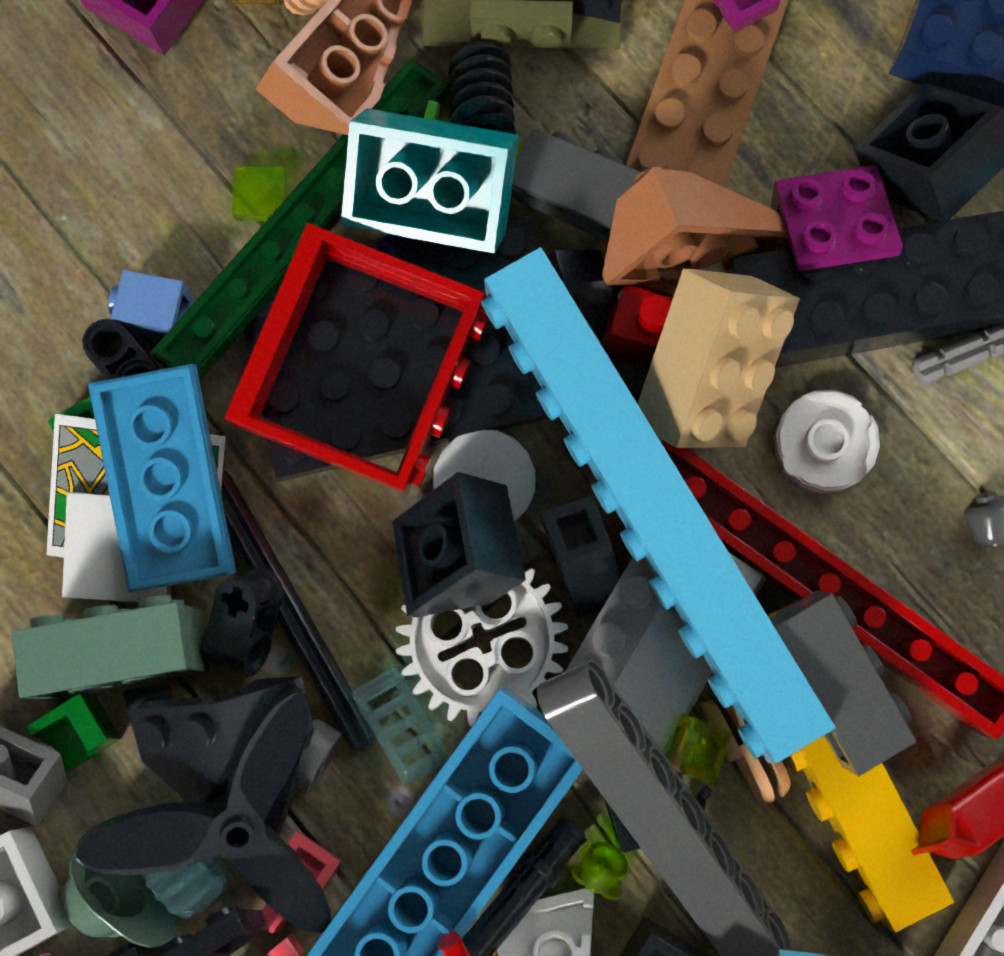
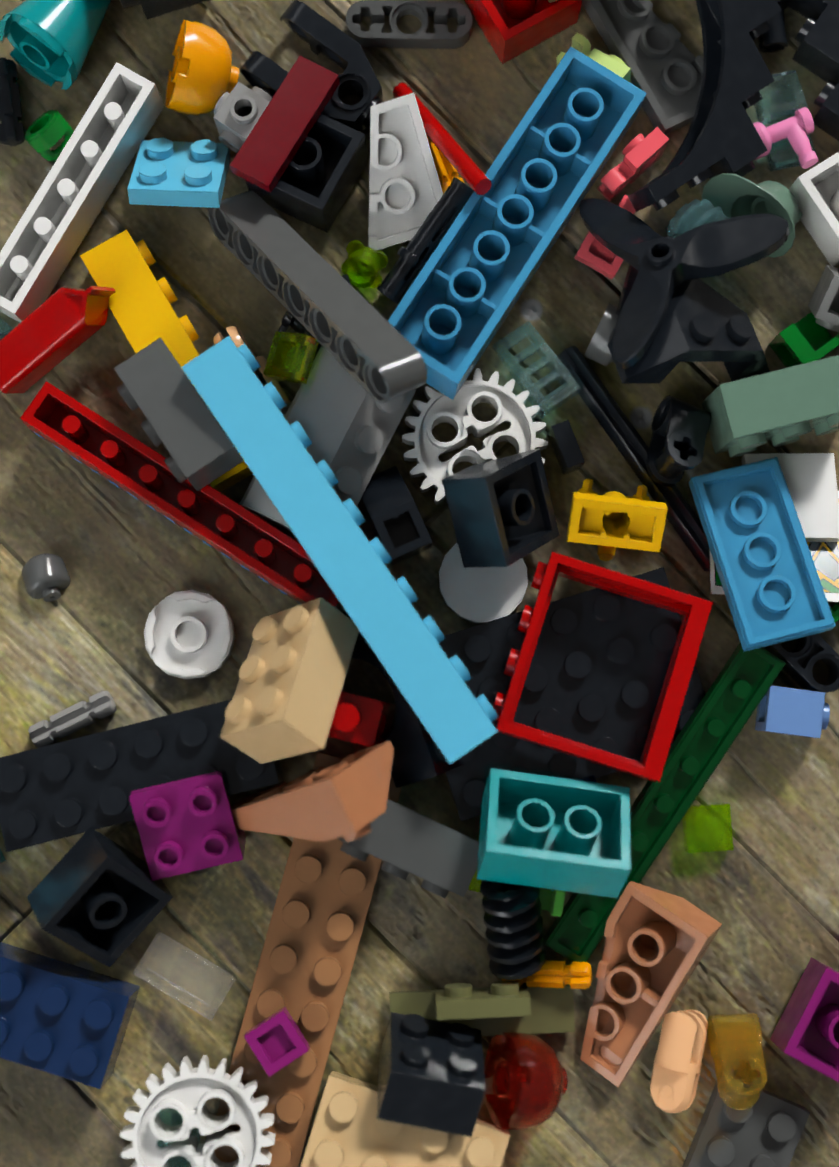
camera: 170 degrees right, 5 degrees up
none -> clear tile [133,931,237,1021]
none -> light orange axle [502,960,592,989]
none -> black tile [548,420,585,475]
none -> yellow piece [567,478,667,561]

